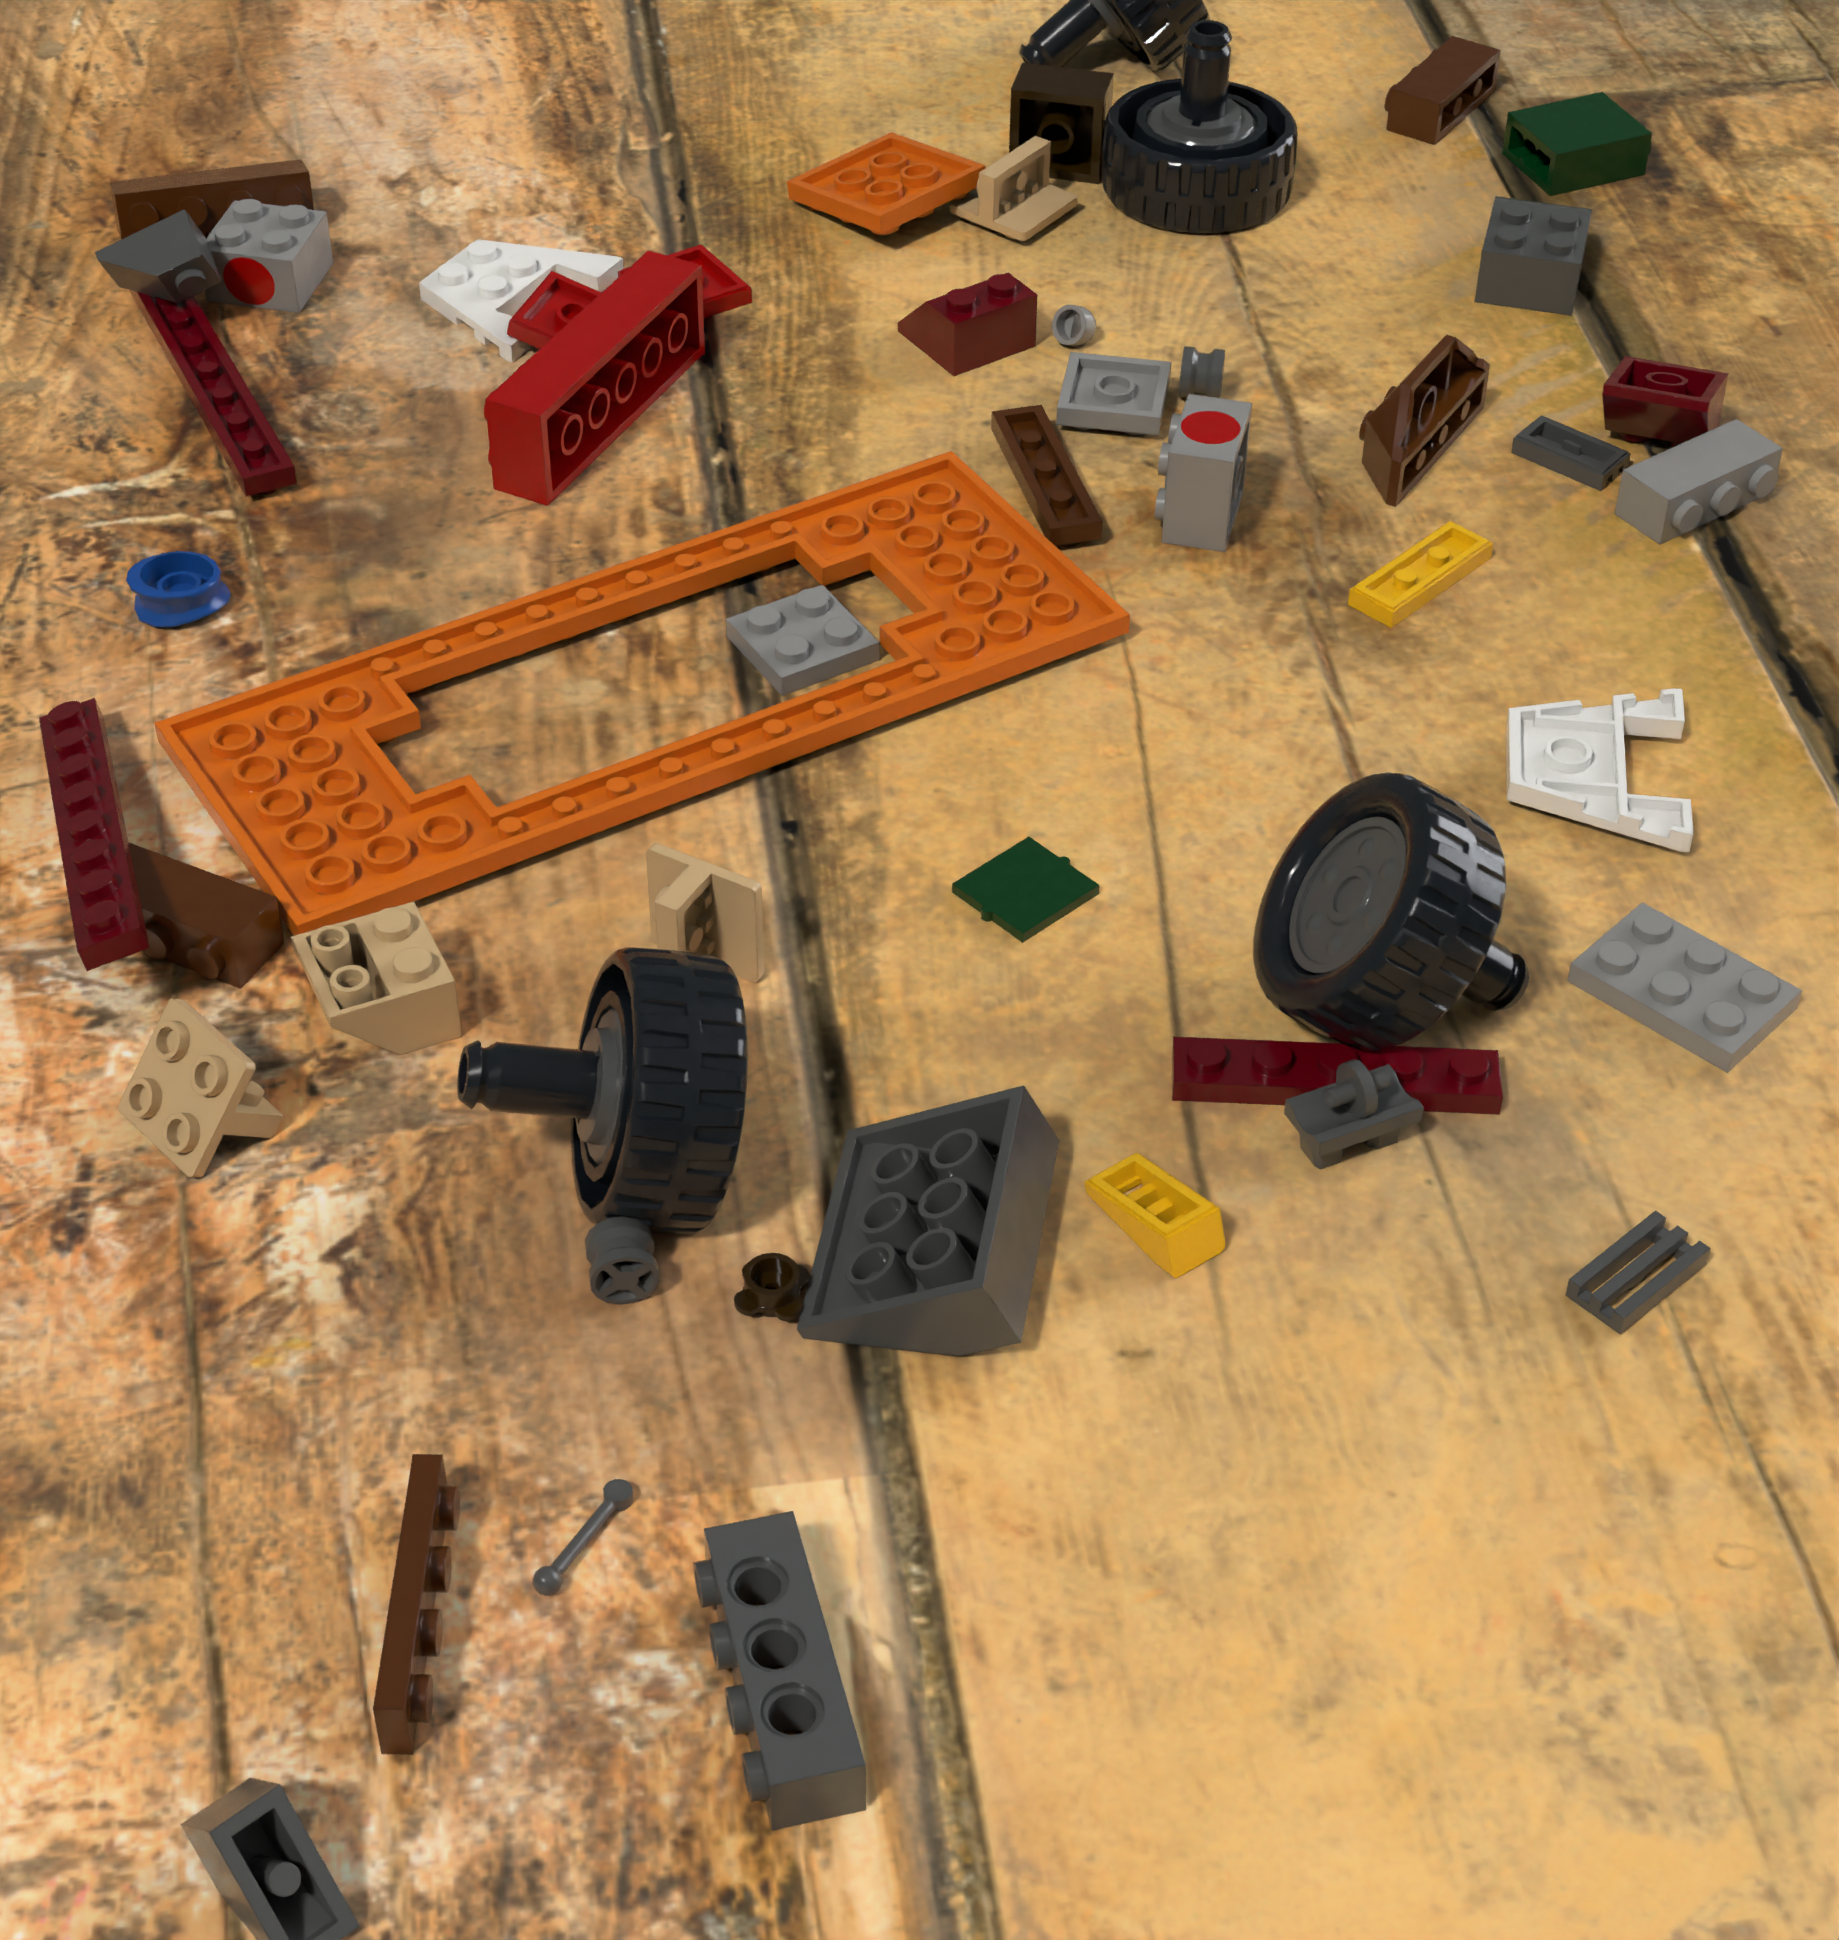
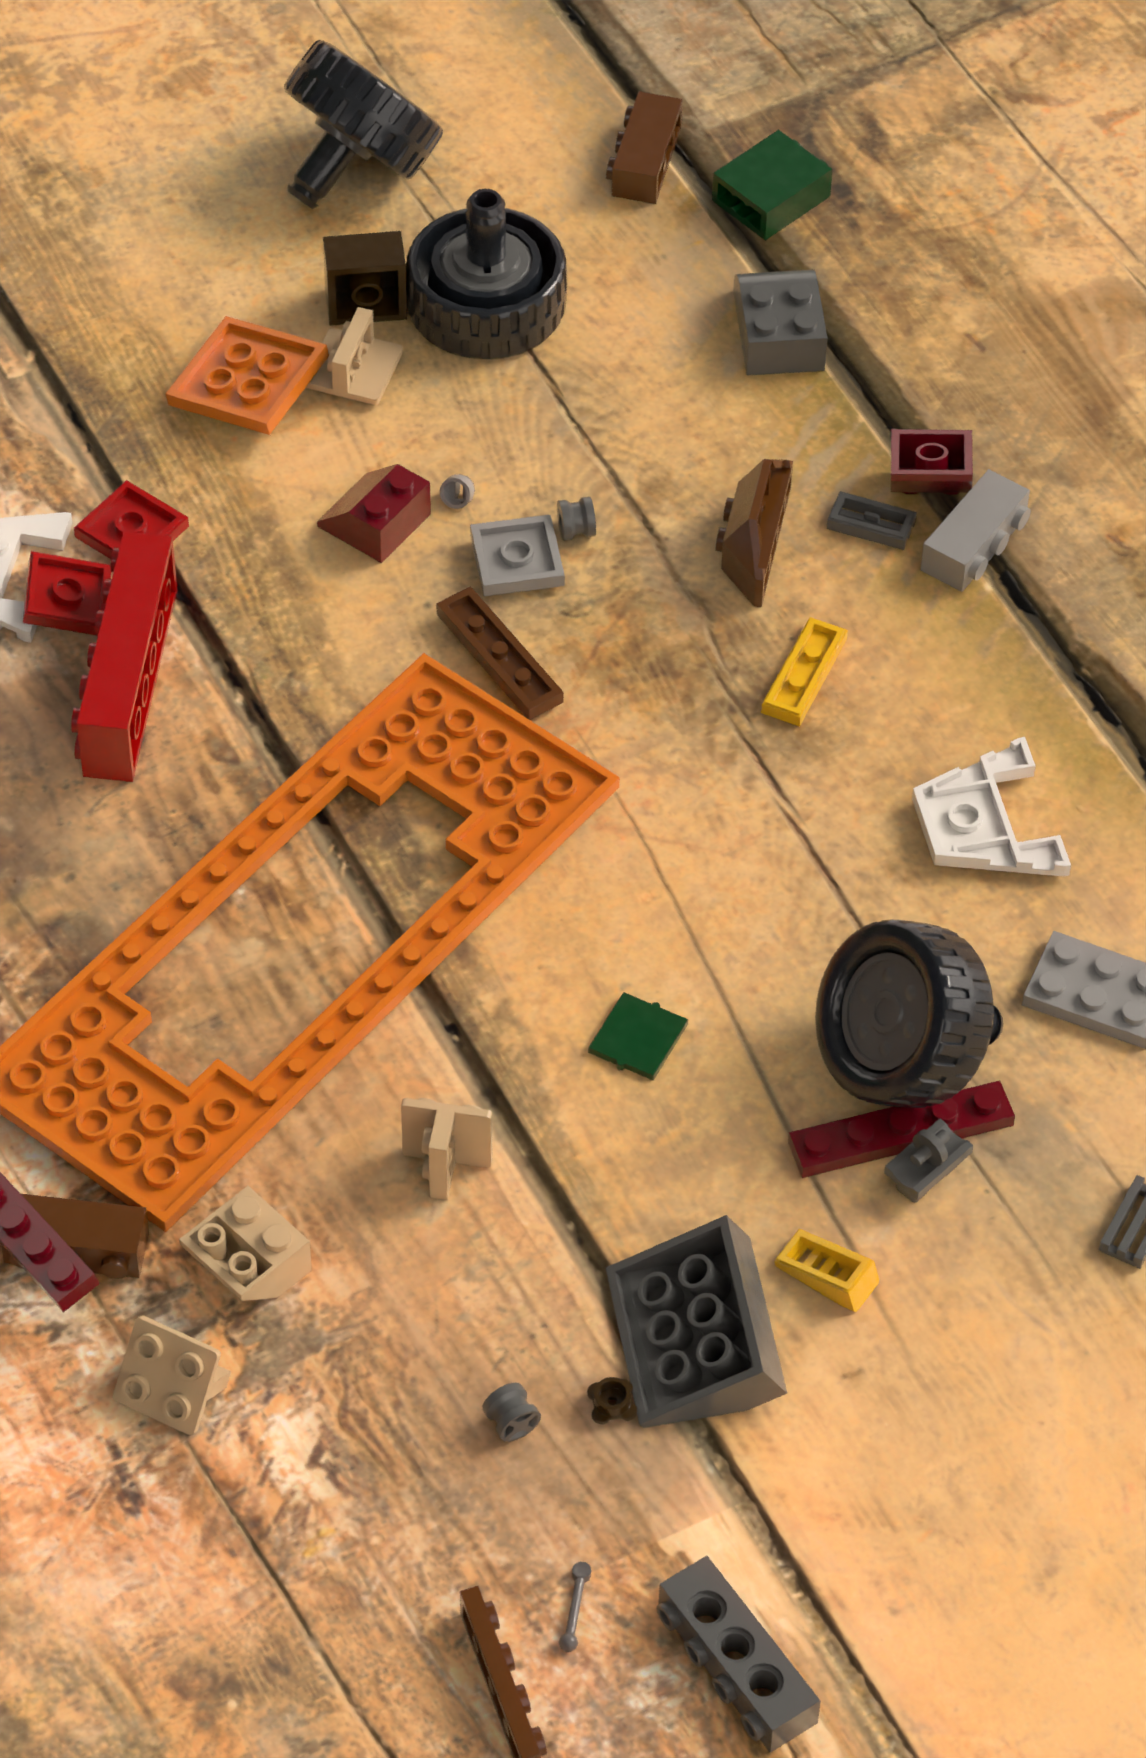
camera: 20 degrees left, 10 degrees up
black wheel [457,947,748,1234] -> none
light grey plate [726,585,880,696] -> none
light grey brick [1155,394,1252,552] -> none

